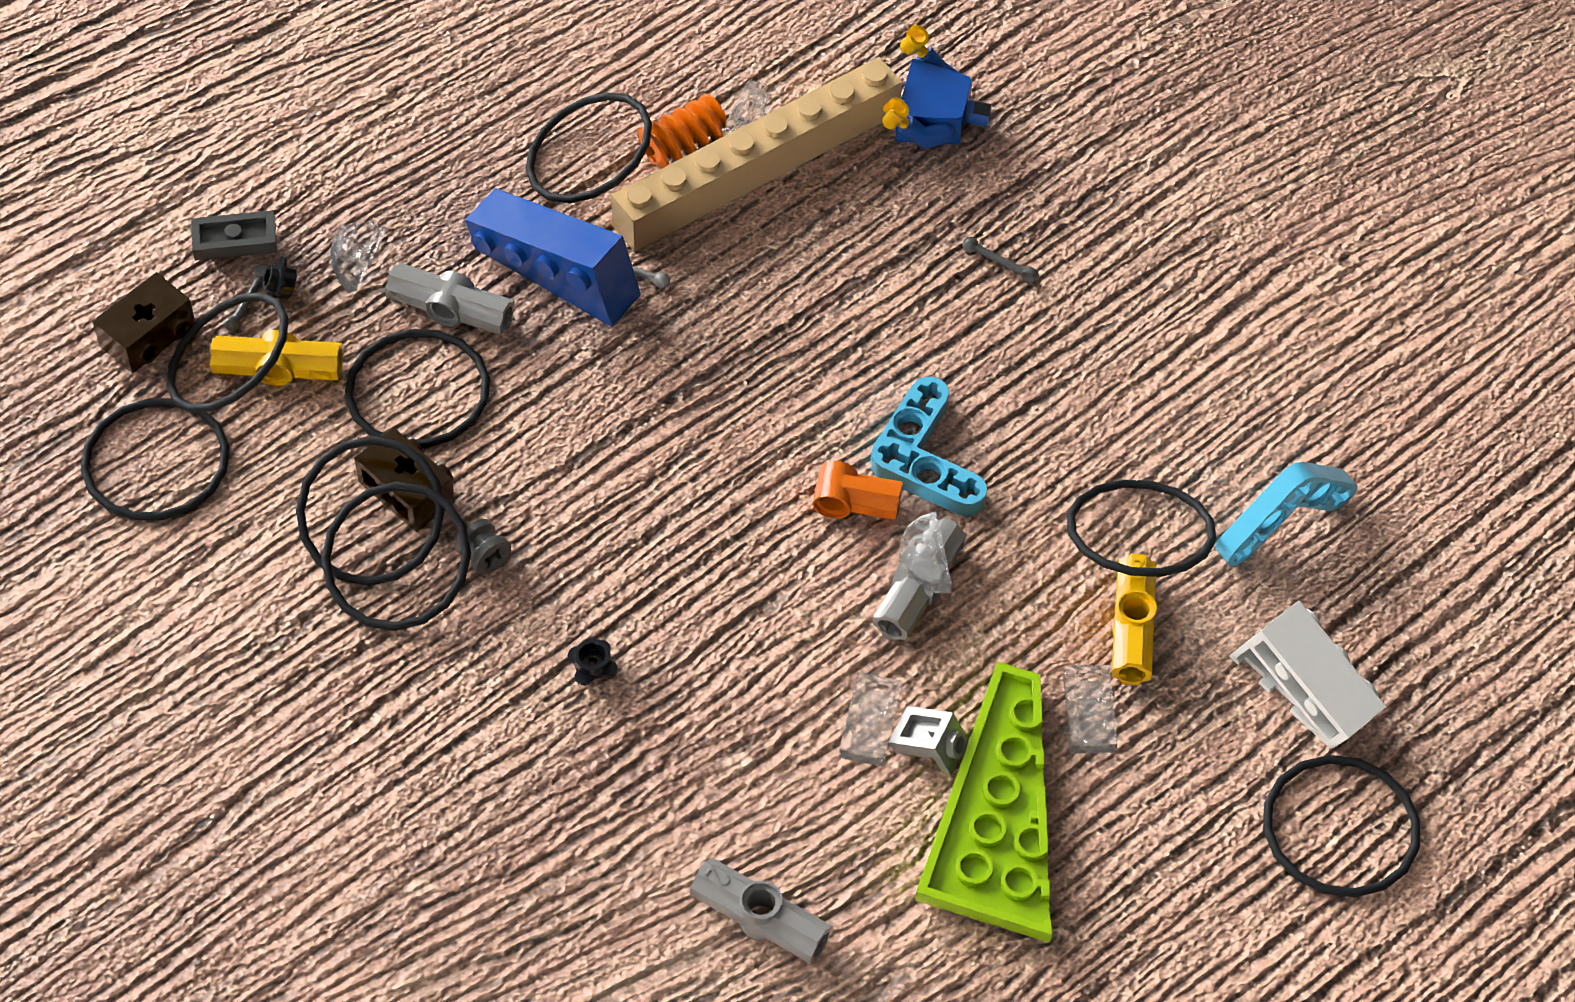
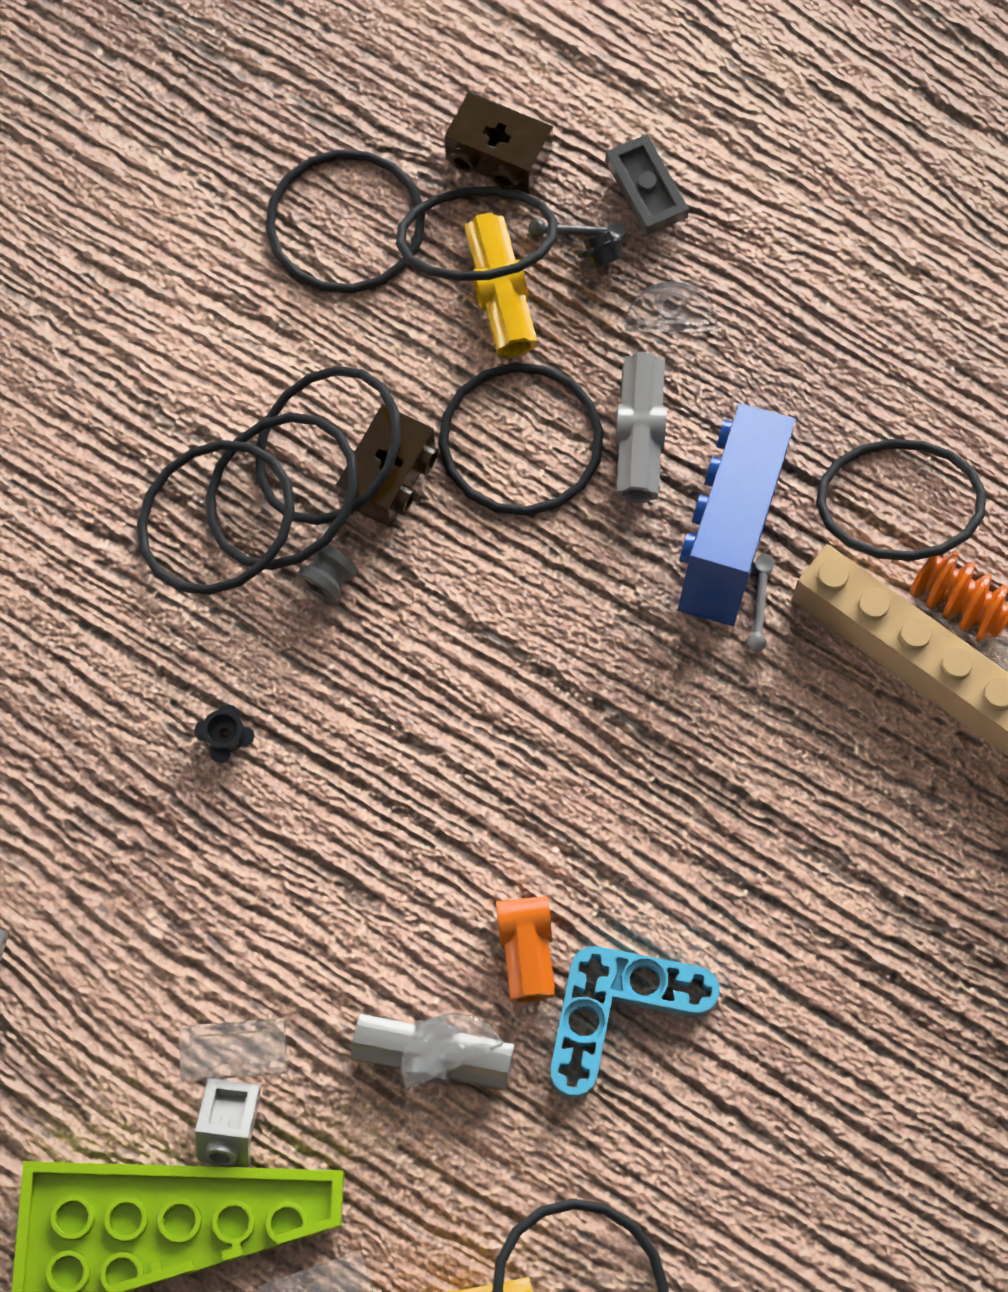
camera: 75 degrees right, 15 degrees up
dark grey hinge [962,237,1039,284] -> none
none -> black piece [137,440,295,595]

